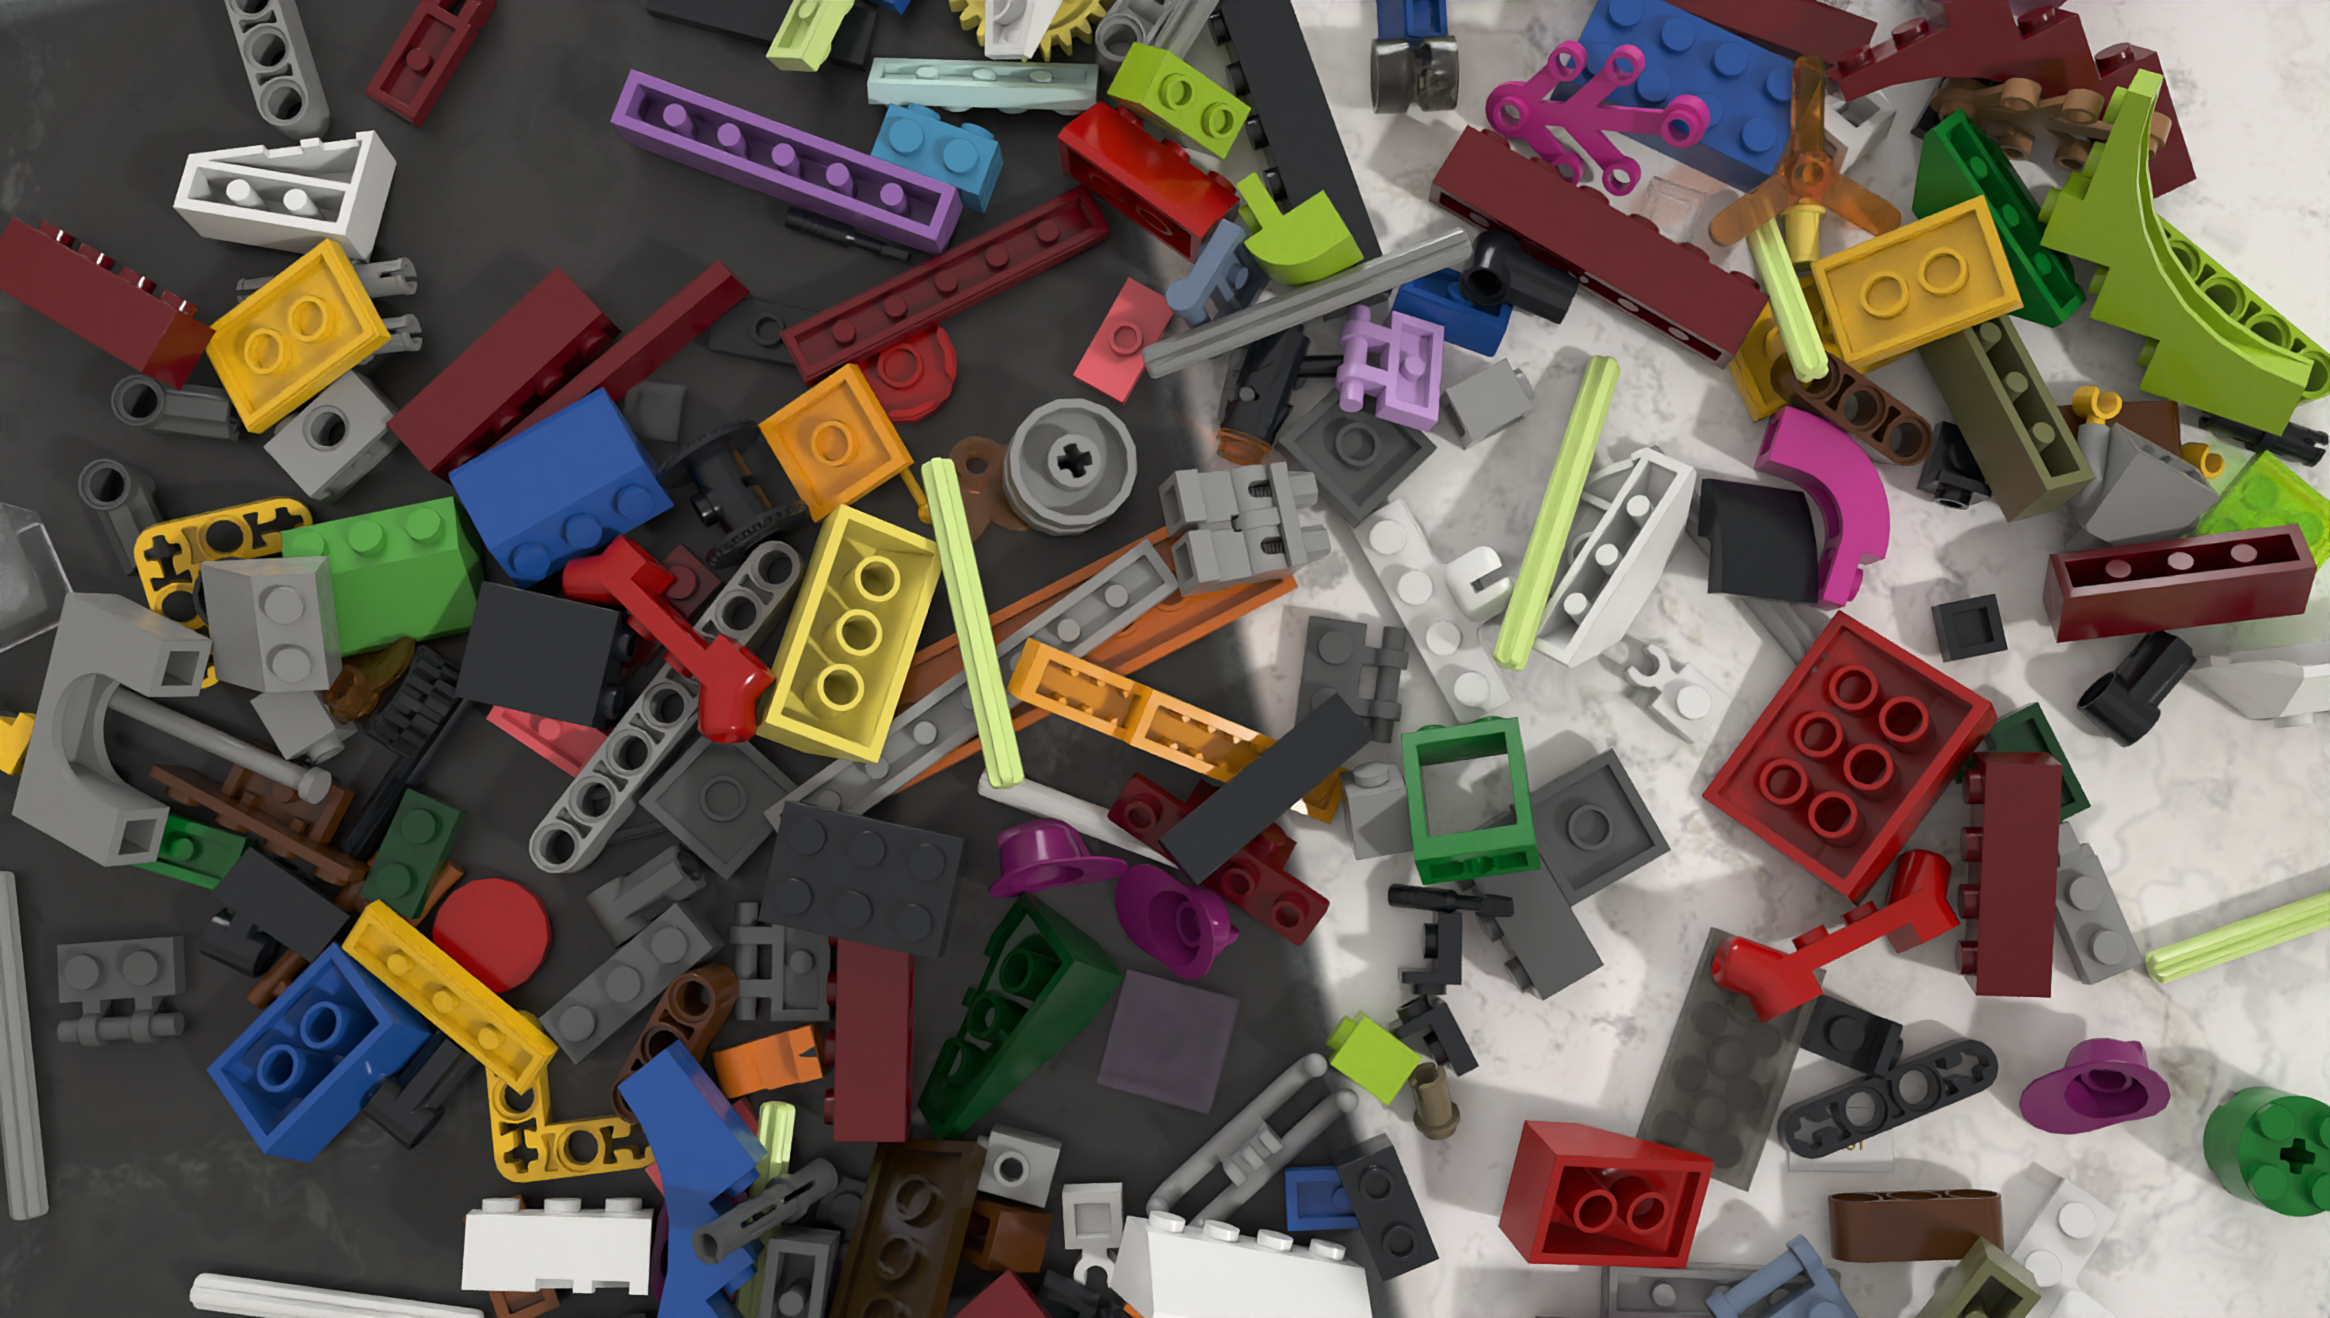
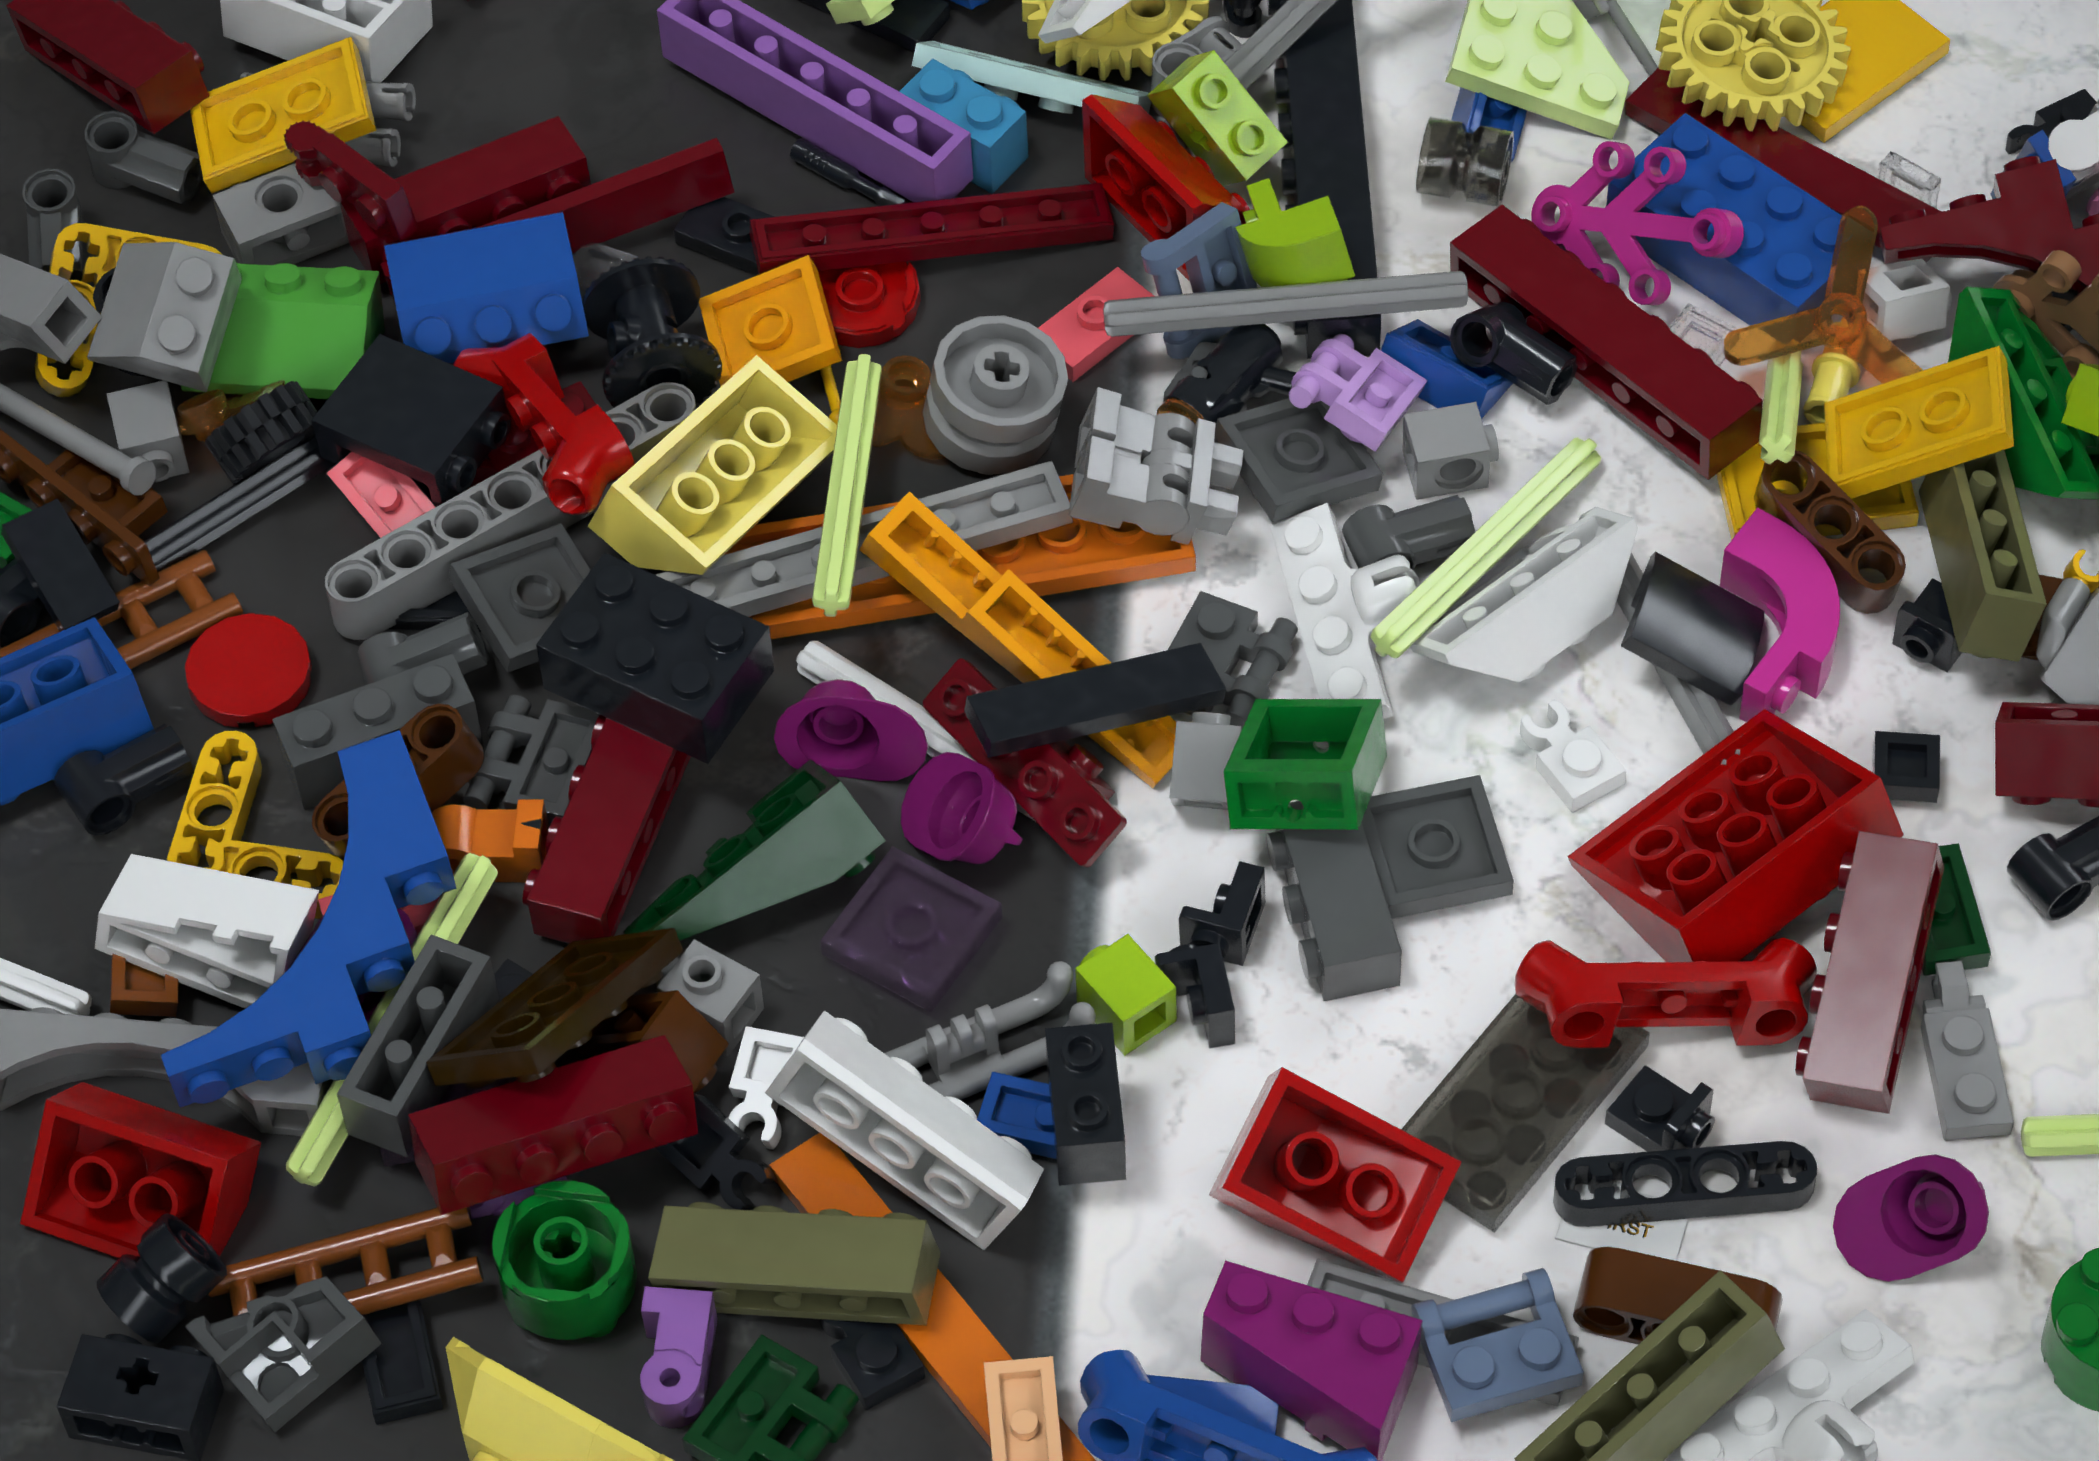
camera: 20 degrees right, 30 degrees down
yellow tile [341,899,560,1096] -> none
dark green plate [358,788,468,919] -> none
dark grey pin [692,1158,838,1265] -> none
black piece [1388,884,1514,917] -> none
dark tan pin [1408,1062,1460,1140] -> none
none -> dark red hinge [284,120,418,242]
none -> dark grey piece [1342,495,1476,570]

